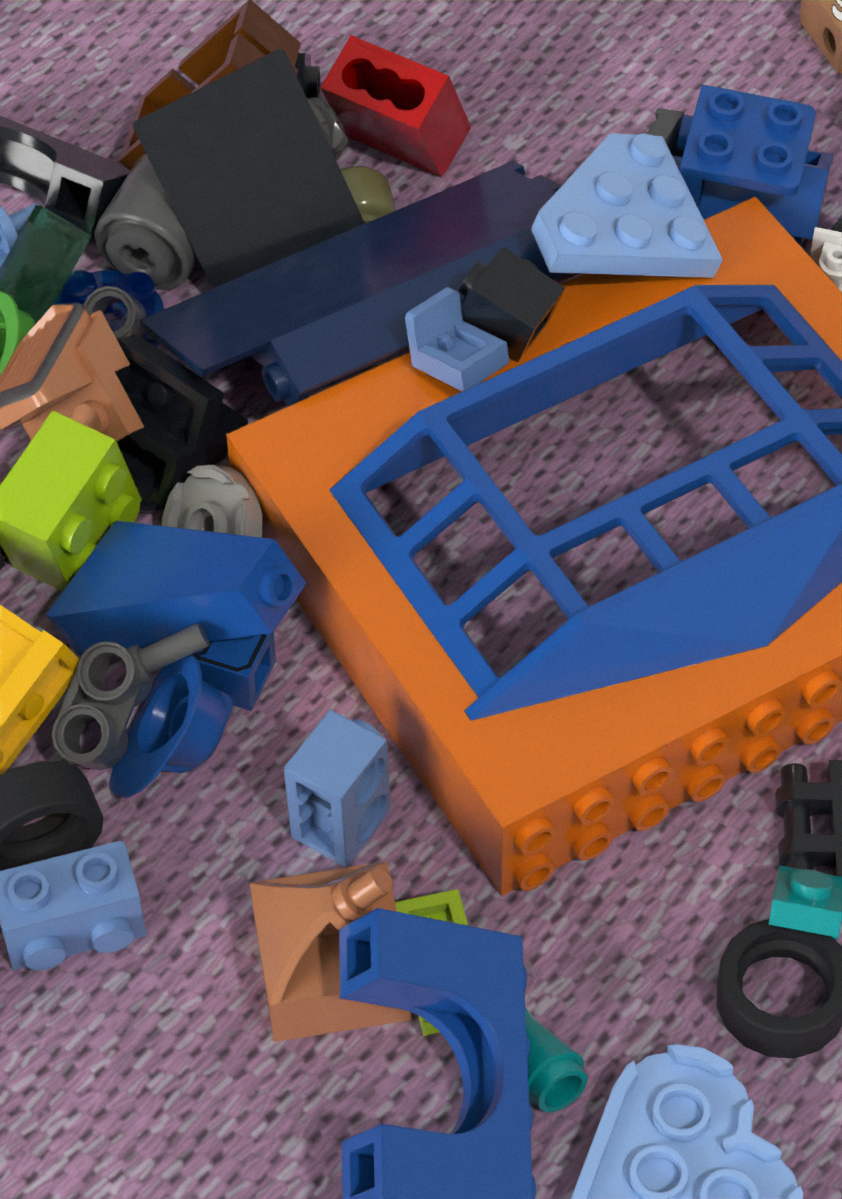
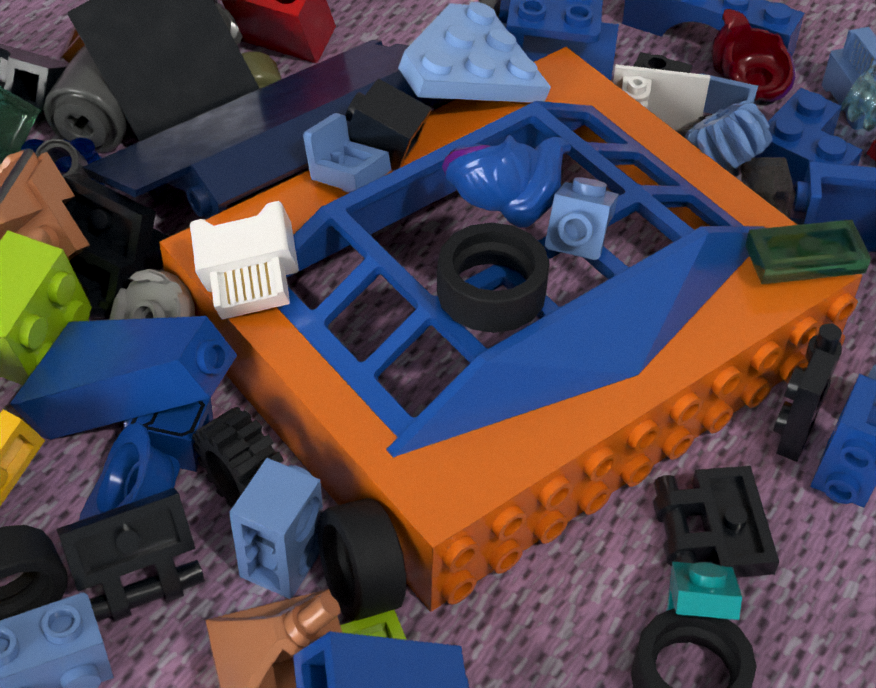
camera: 10 degrees left, 5 degrees down
dark grey beam [52,622,210,771] -> none
none -> black plate [56,488,205,622]
none -> white piece [190,201,299,320]
none -> black tyre [192,407,284,508]
none -> black tyre [318,498,406,621]
none -> black tyre [437,222,550,333]
none -> blue hair [442,135,571,228]
none -> medium blue bracket [545,177,619,260]

